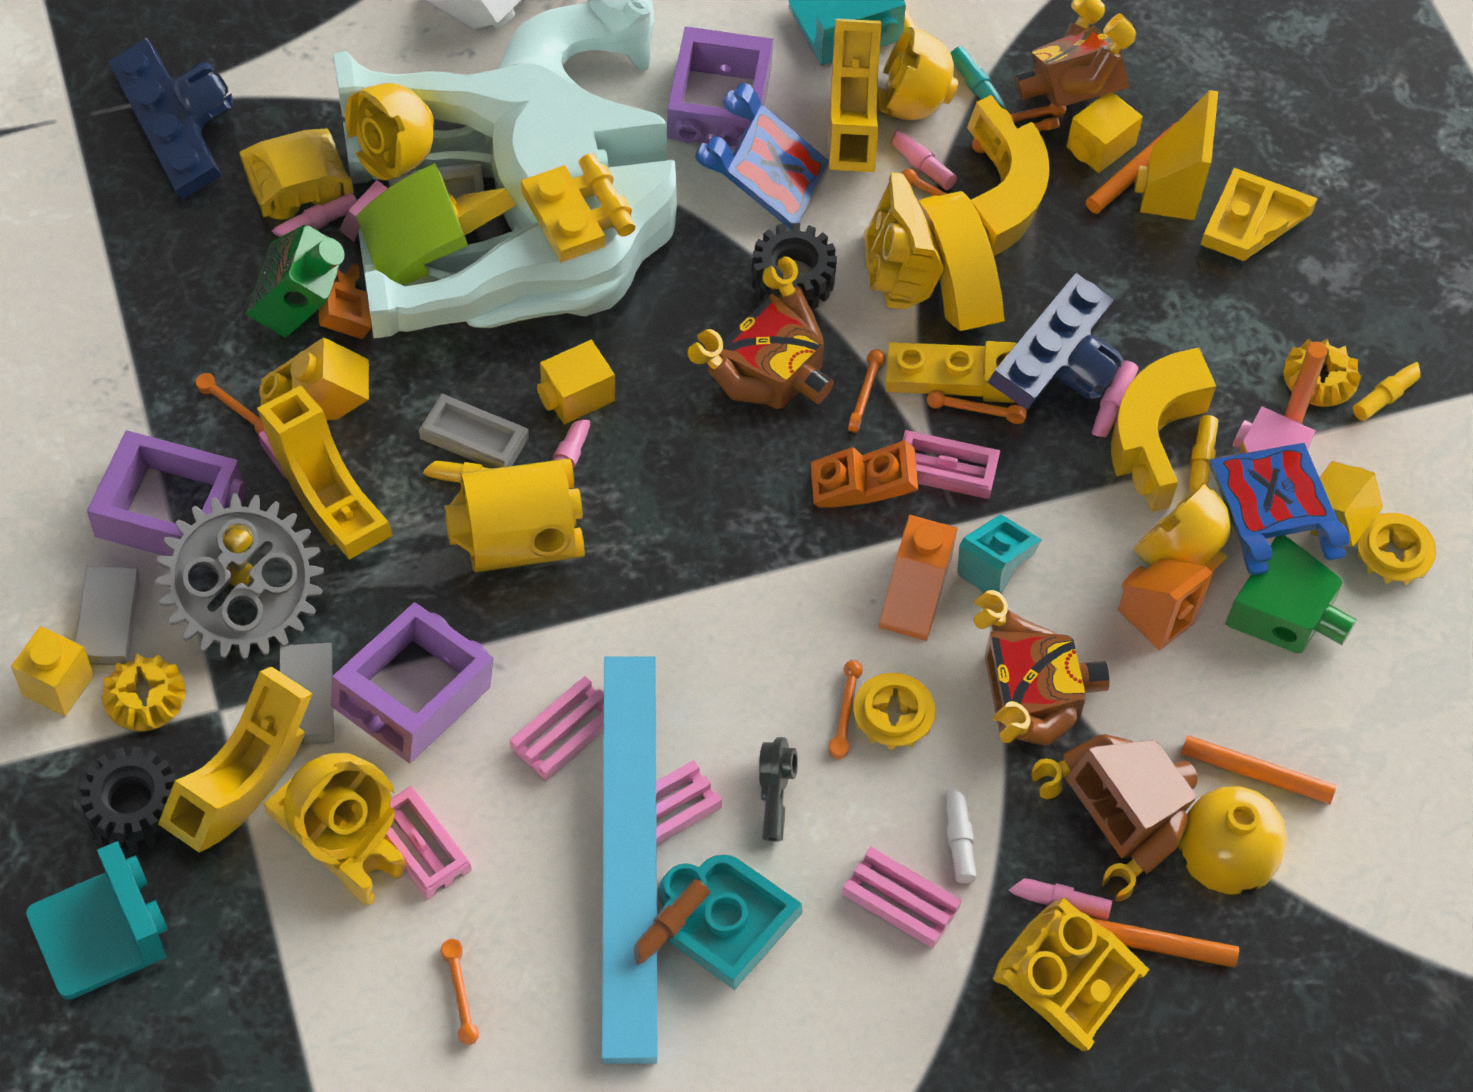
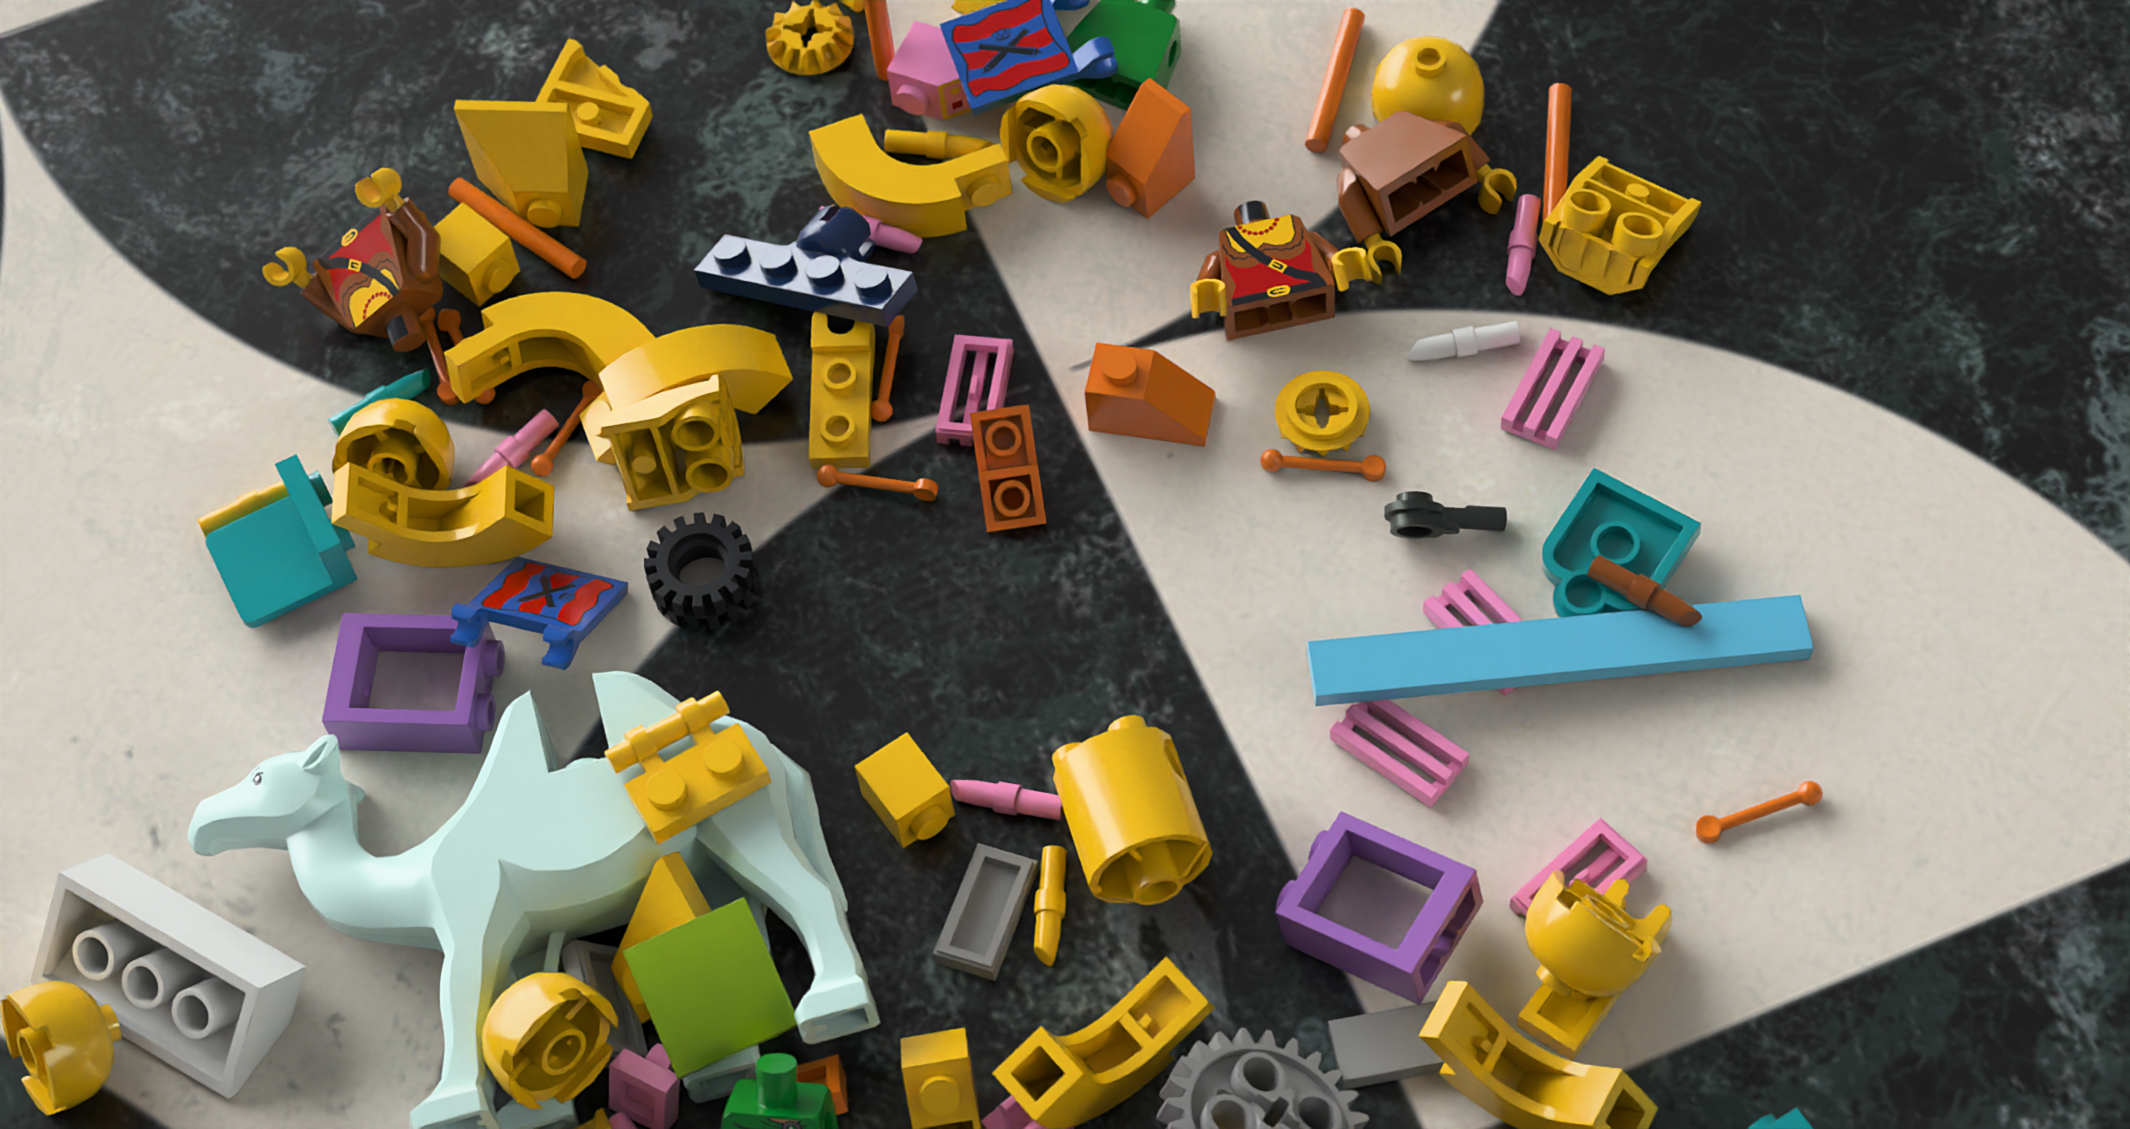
camera: 85 degrees left, 0 degrees up
torso [687,257,834,409] -> none
teal slope [957,514,1042,595] -> none

